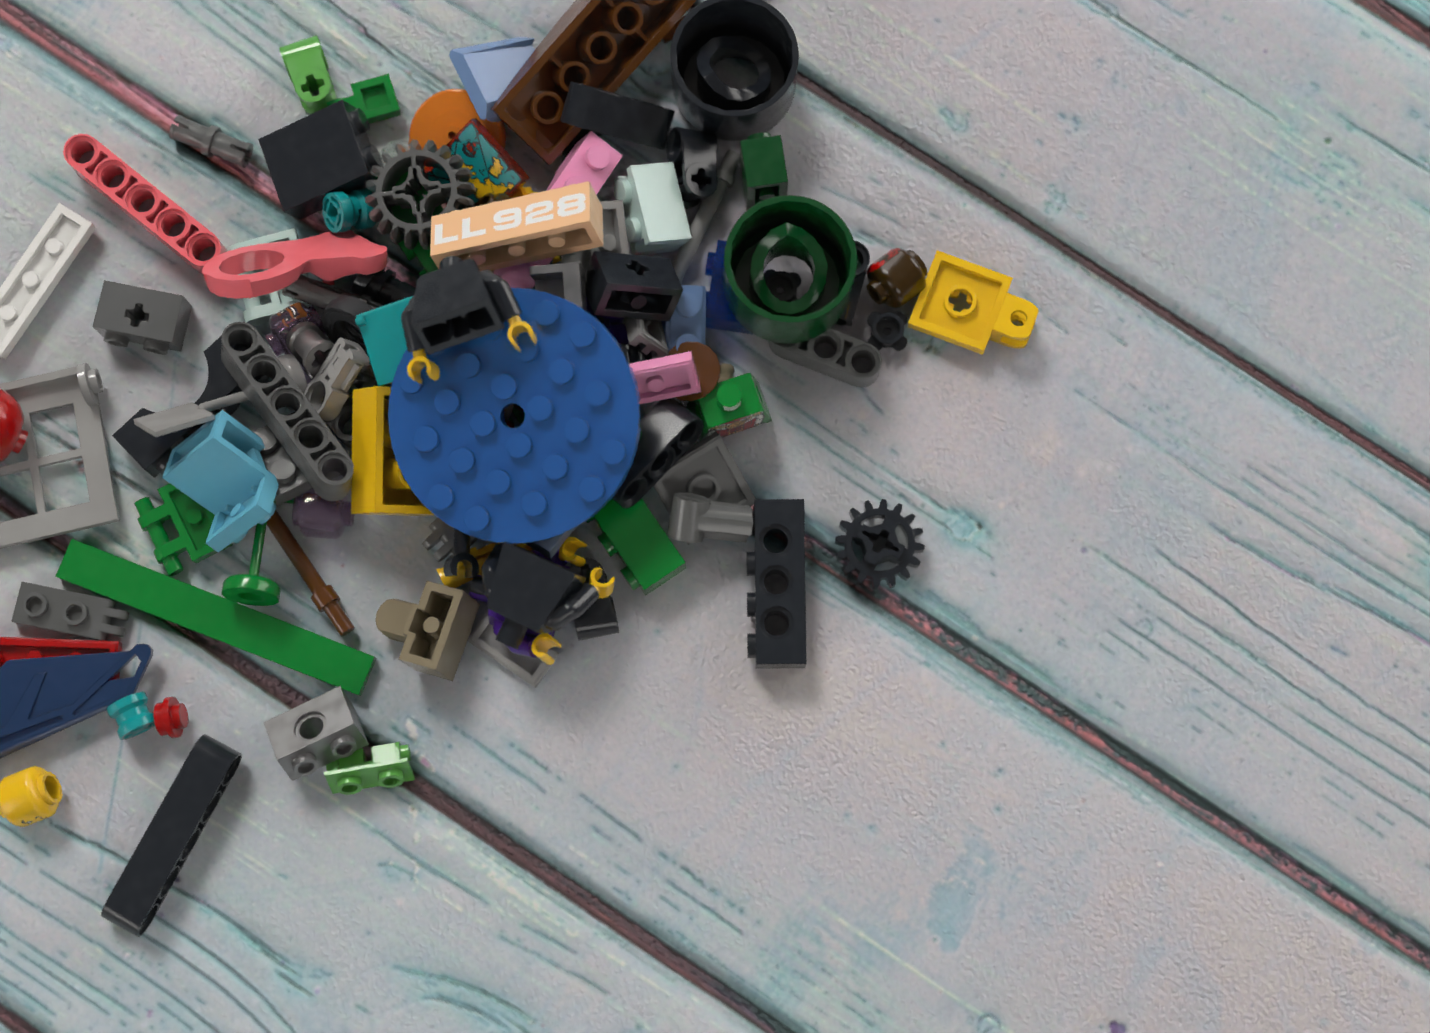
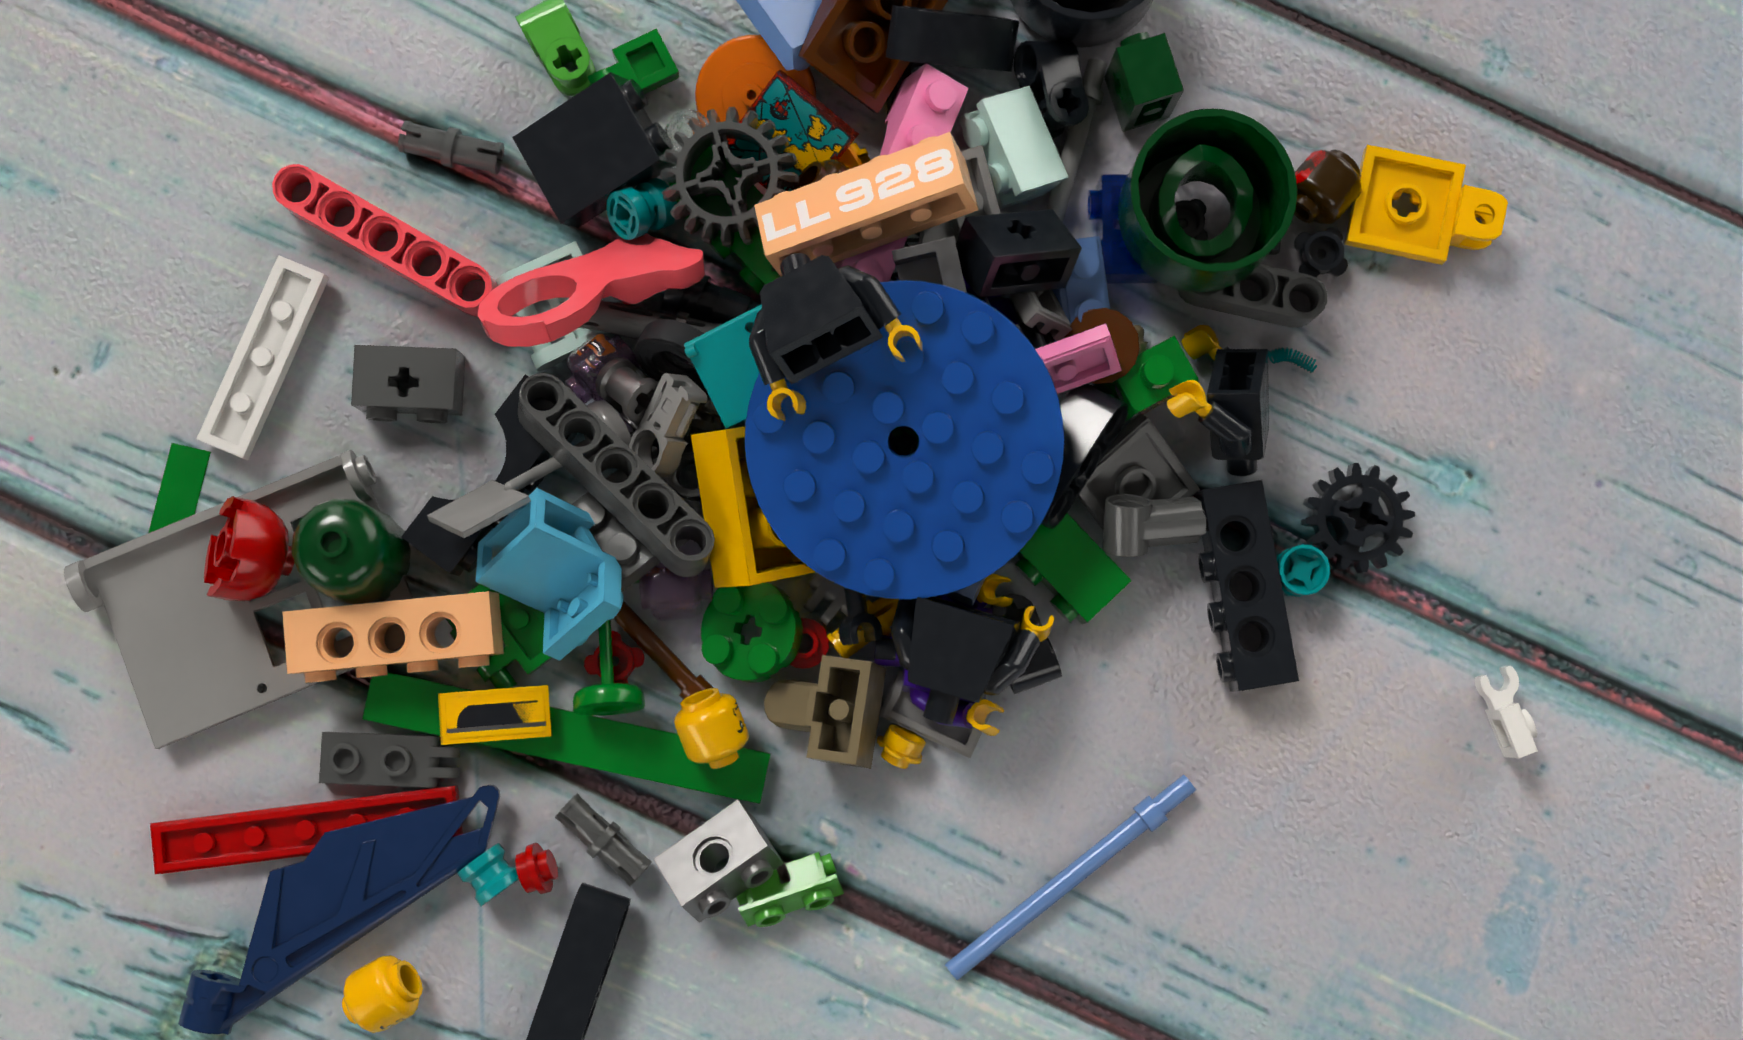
camera: 15 degrees left, 5 degrees up
none -> light nougat brick [282,591,504,683]
none -> dark green cylinder [292,499,411,605]
none -> yellow slope [438,685,551,745]
none -> dark grey pin [555,793,652,886]
none -> red plate [584,631,645,684]
none -> yellow head [674,688,749,769]
none -> green plate [701,582,803,683]
none -> red plate [790,618,829,669]
none -> yellow plate [877,724,926,769]
none -> medium blue bar [945,774,1196,980]
none -> black torso [1167,325,1269,477]
none -> teal leg [1268,347,1317,373]
none -> teal wheel [1276,544,1330,597]
none -> white plate [1475,666,1538,759]

